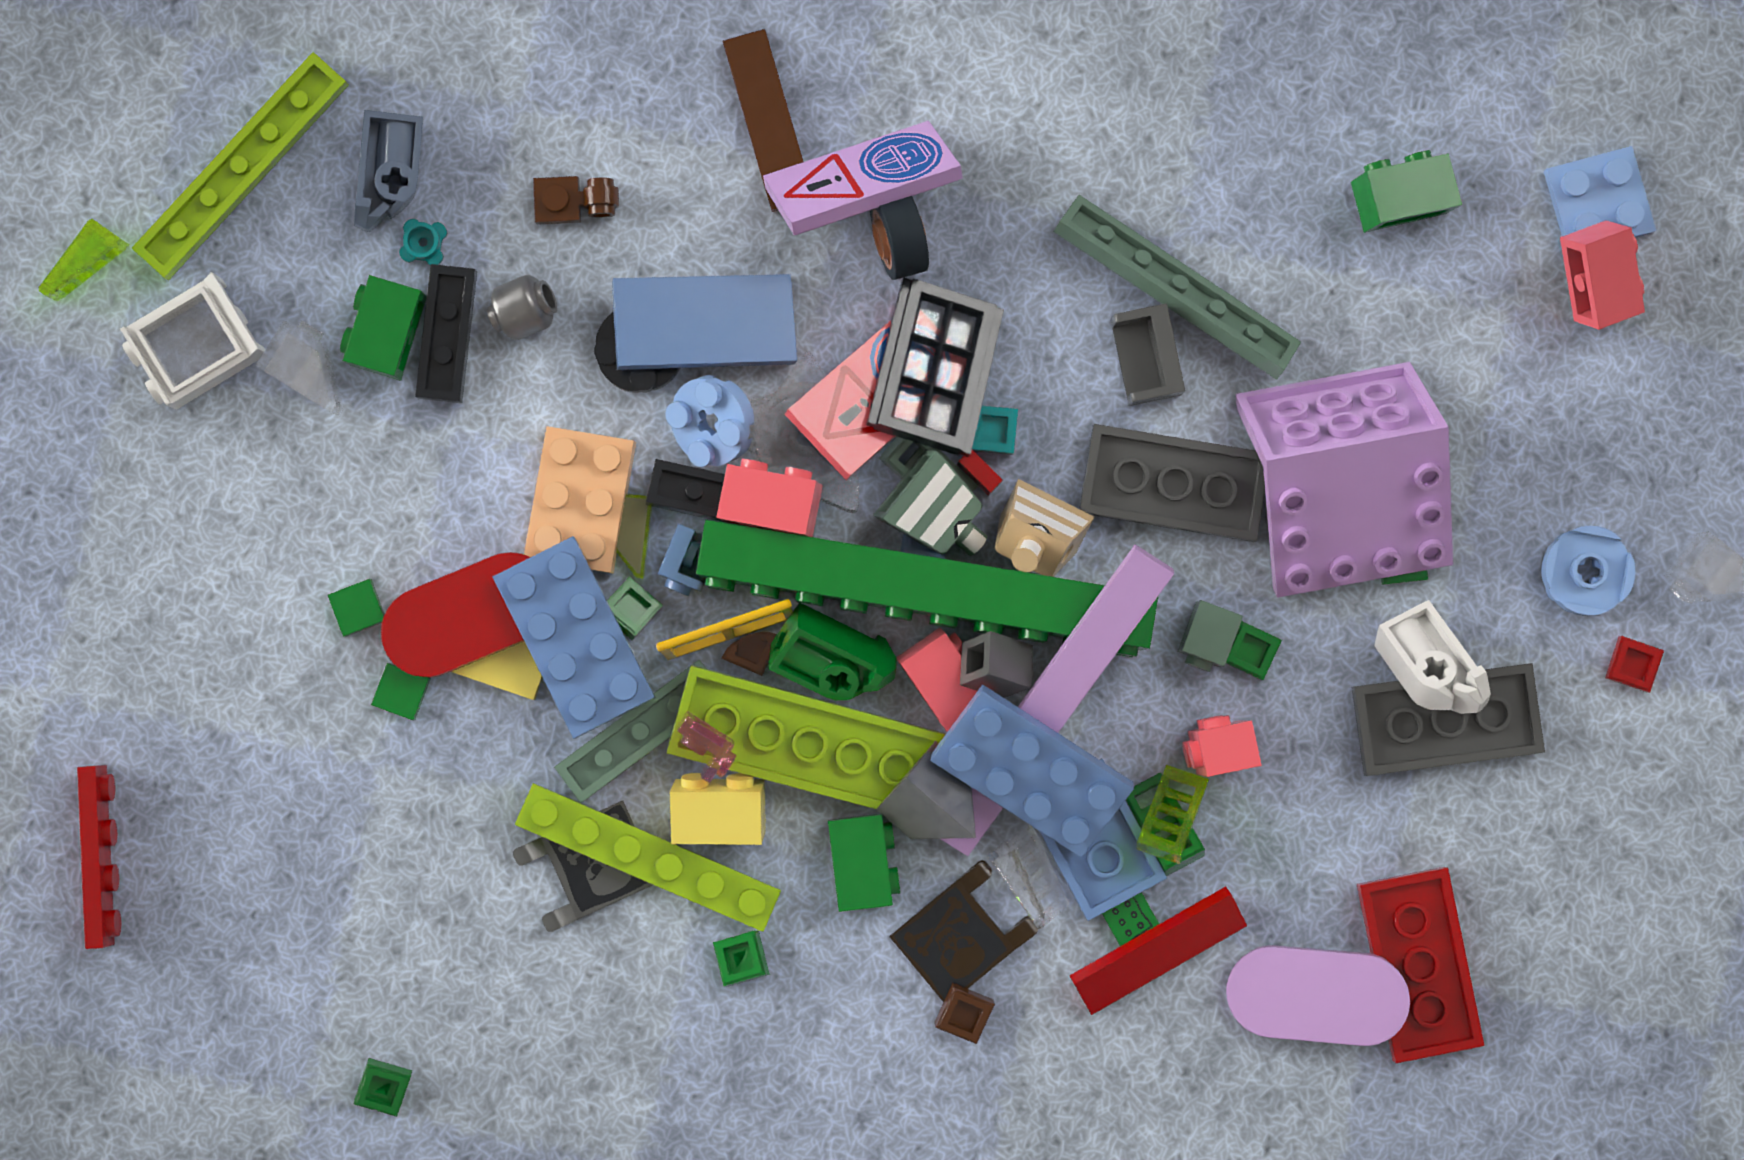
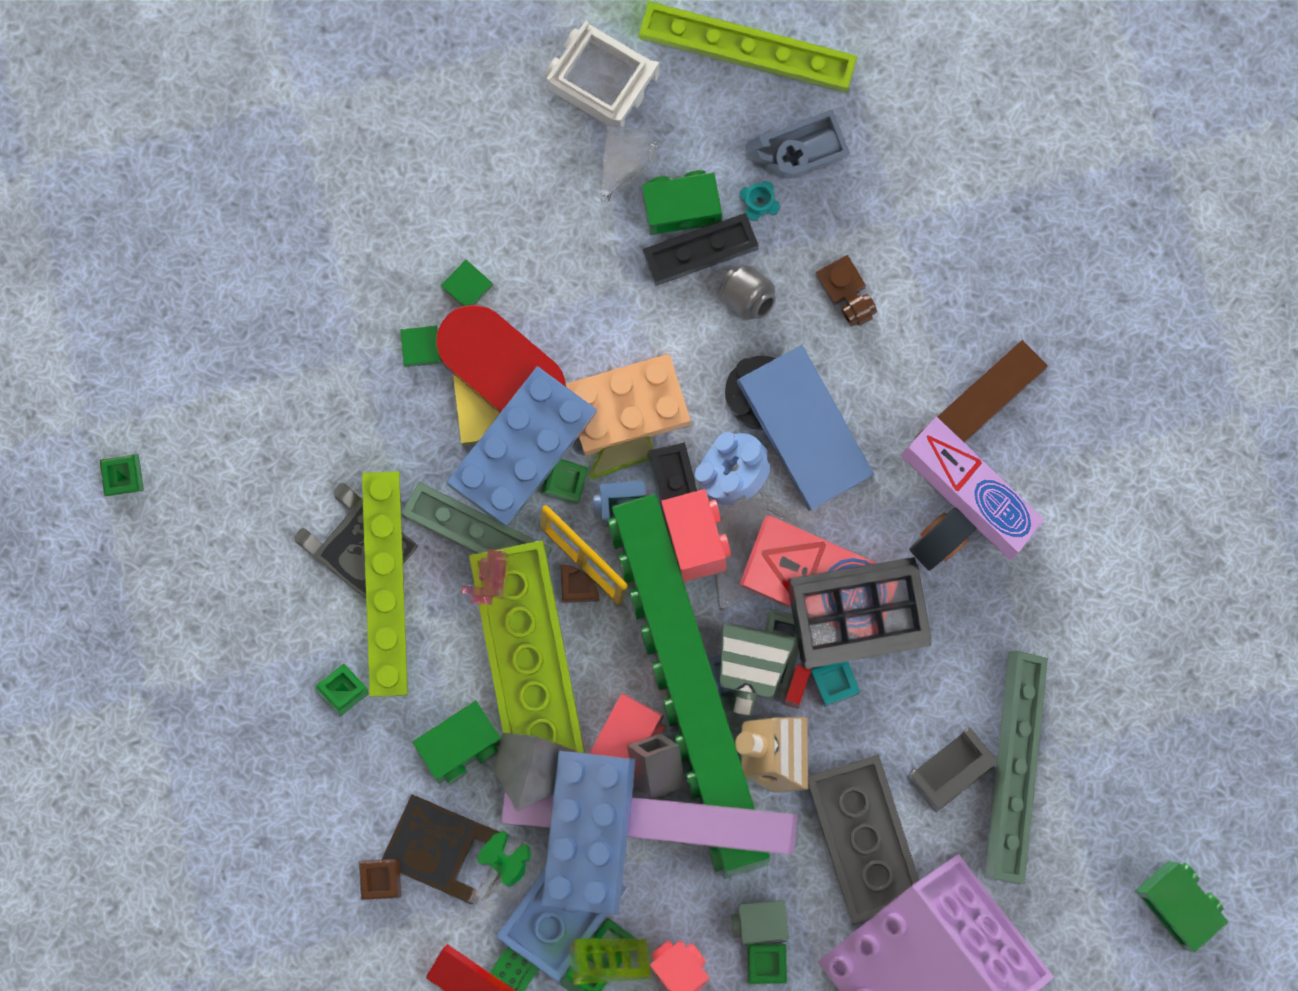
camera: 70 degrees right, 10 degrees down
red plate [77,765,122,949] -> none
light yellow brick [670,773,766,845] -> none
green piece [768,602,897,701] -> none
none -> green piece [477,831,531,887]

